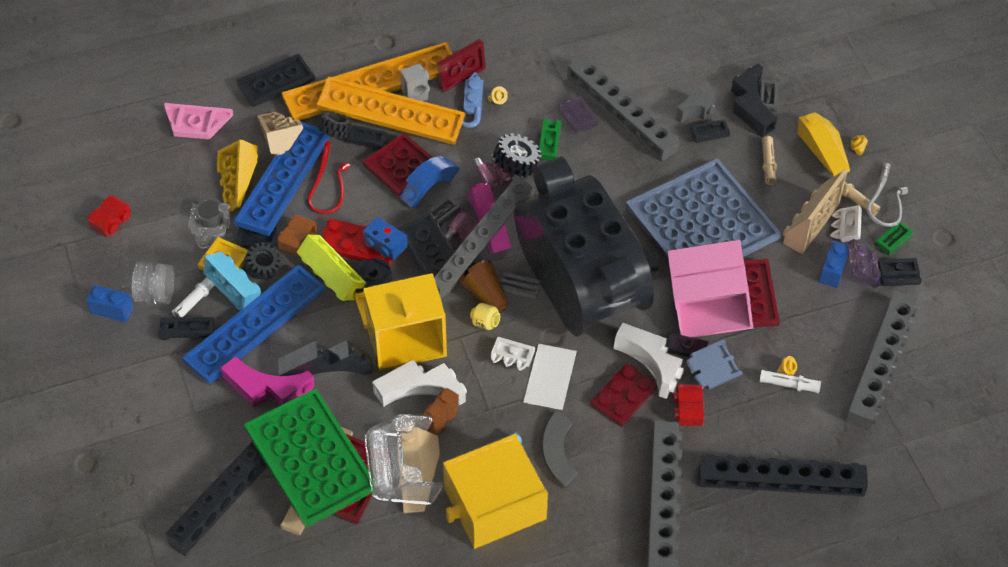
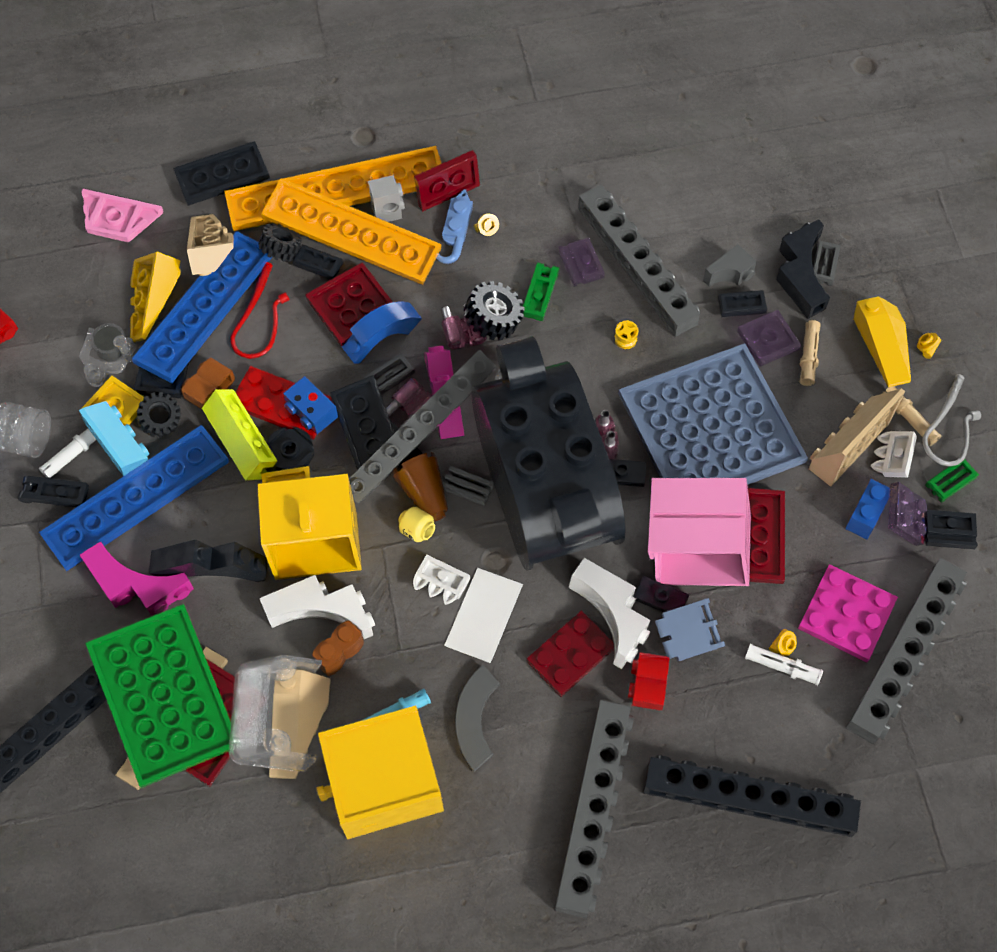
camera: 10 degrees right, 10 degrees up
none -> yellow wheel [614,320,638,349]
none -> clear purple plate [737,310,801,367]
none -> dark pink plate [798,564,898,663]

